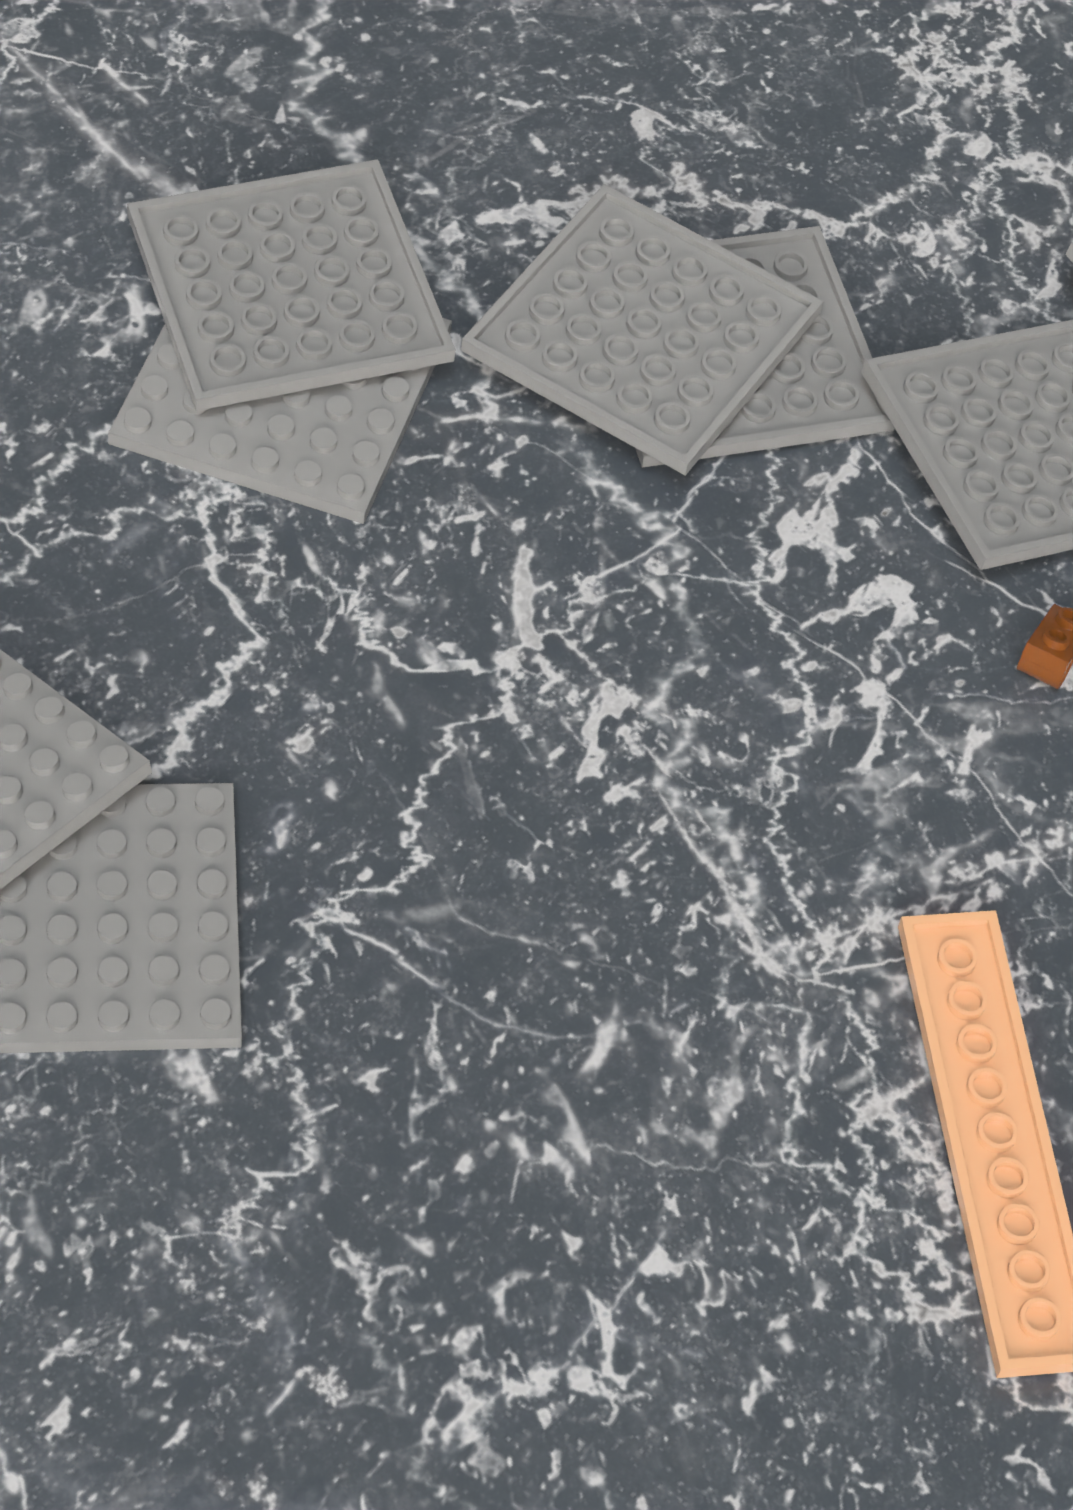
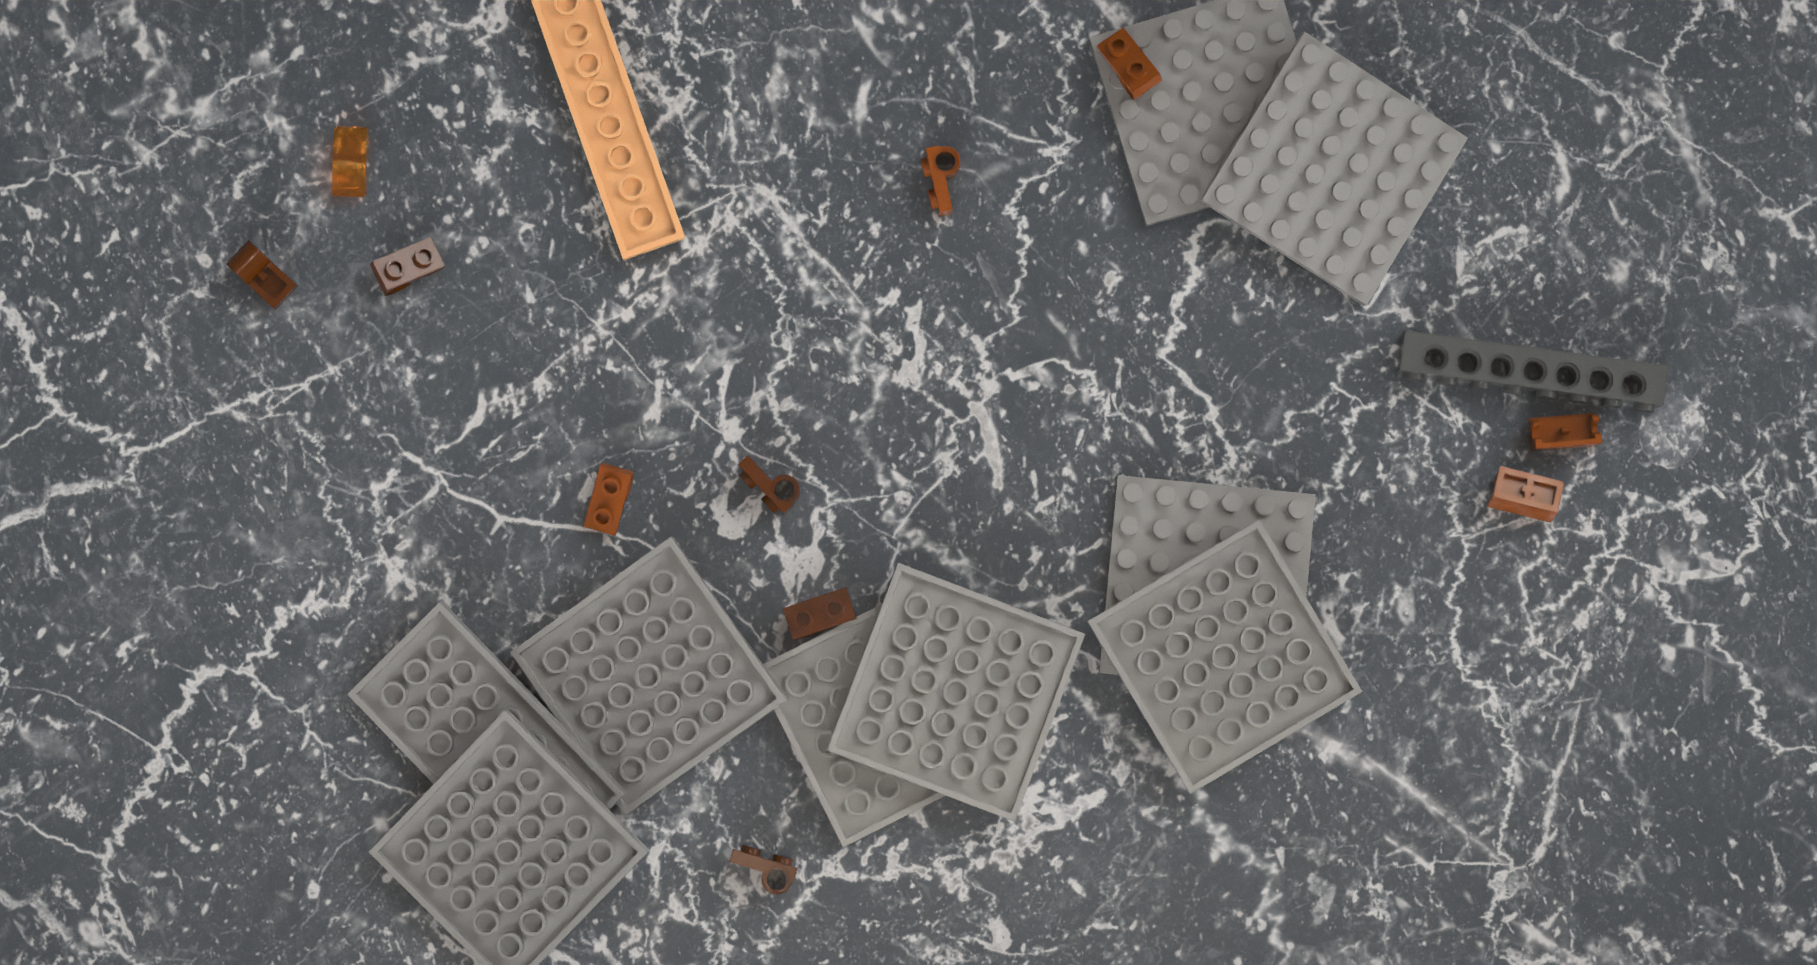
camera: 175 degrees right, 30 degrees up
none -> reddish brown plate [730,845,798,895]
none -> reddish brown plate [738,456,800,515]
none -> reddish brown plate [783,587,857,640]
none -> dark orange plate [920,145,960,217]
none -> dark orange plate [1097,27,1162,100]

